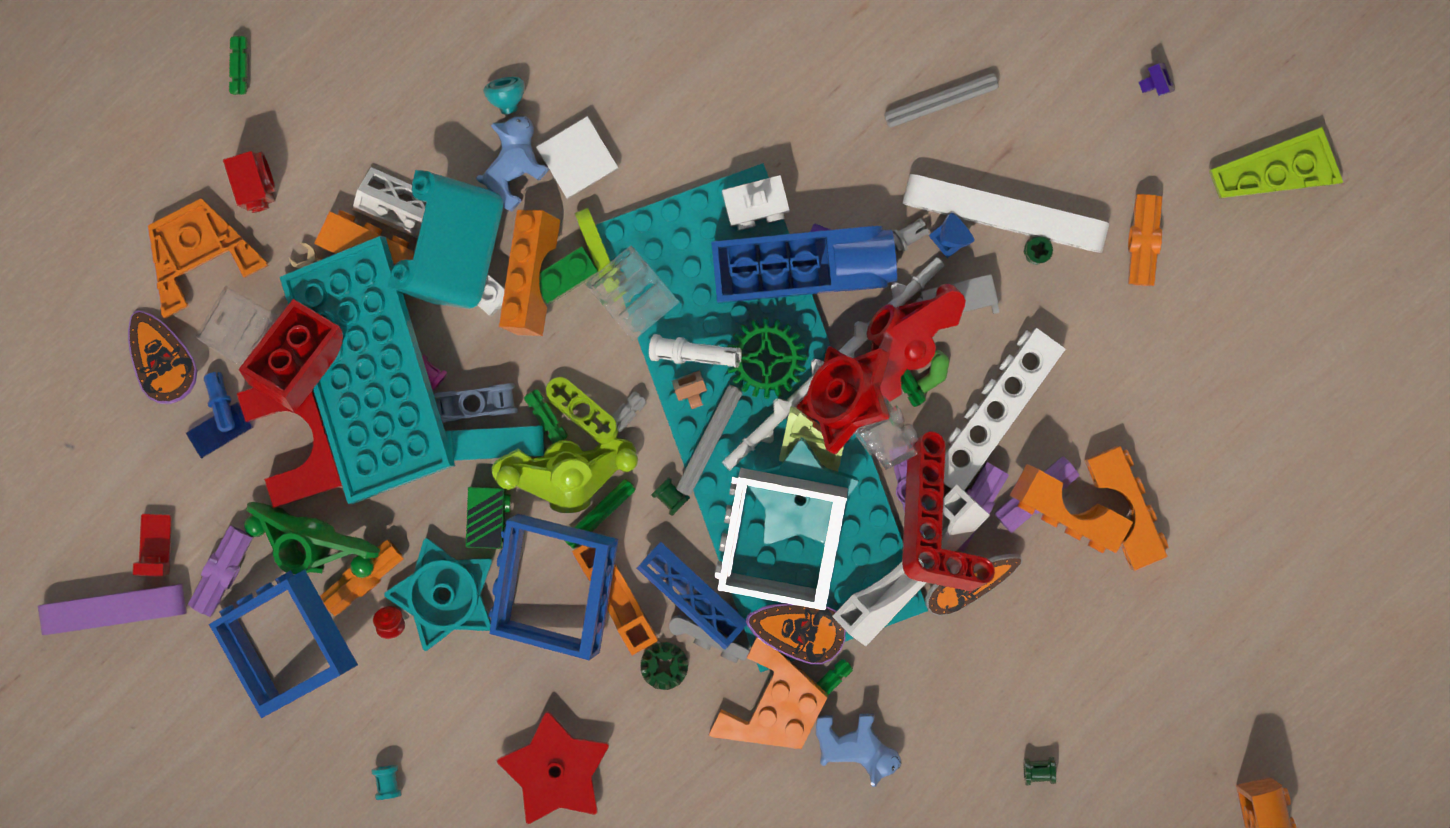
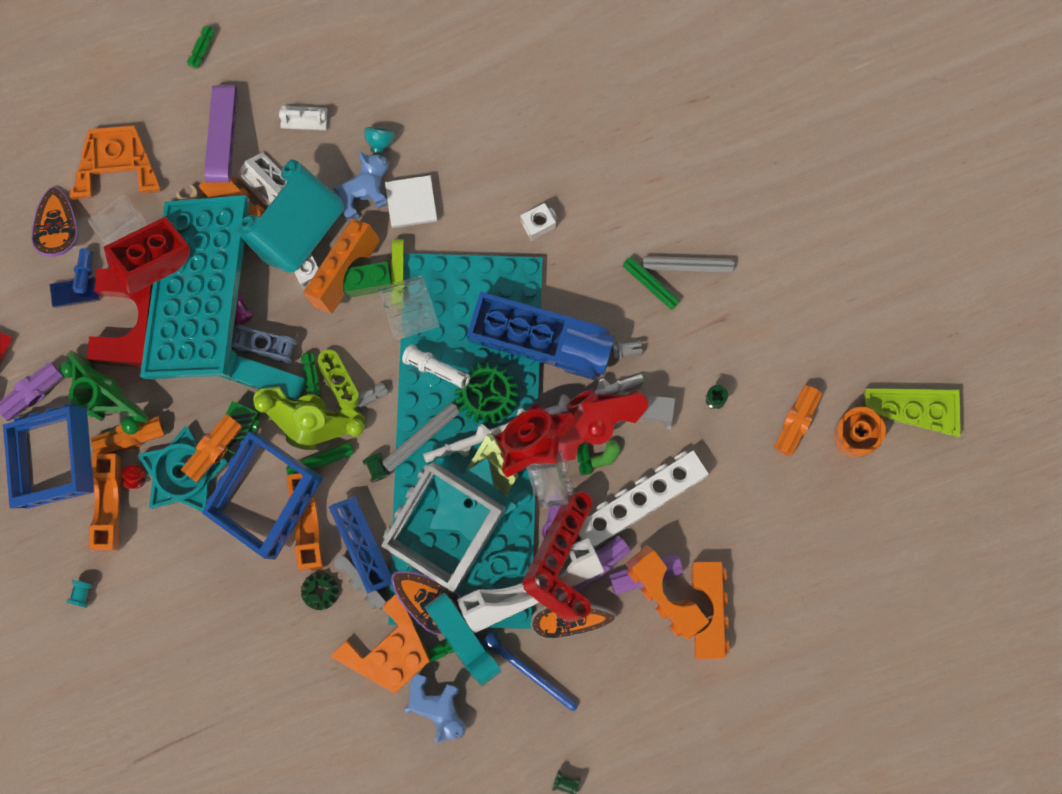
camera: 25 degrees right, 10 degrees down
red brick [223,151,276,213] -> none
red plate [497,711,609,824] -> none
nougat tile [672,370,707,409] -> none
white brick [722,175,790,231] -> none
white beam [903,174,1110,253] -> none
blue tile [929,213,974,259] -> none
dark purple tile [1139,63,1175,96] -> none
none -> orange arch [89,454,122,552]
none -> orange piece [181,414,243,483]
none -> medium lavender beam [205,85,238,182]
none -> white hinge [279,106,328,131]
none -> teal beam [424,592,502,686]
none -> teal tile [467,551,528,590]
none -> blue piece [481,631,577,711]
none -> white brick [520,203,558,241]
none -> green axle [623,257,680,310]
none -> orange brick [834,407,886,458]

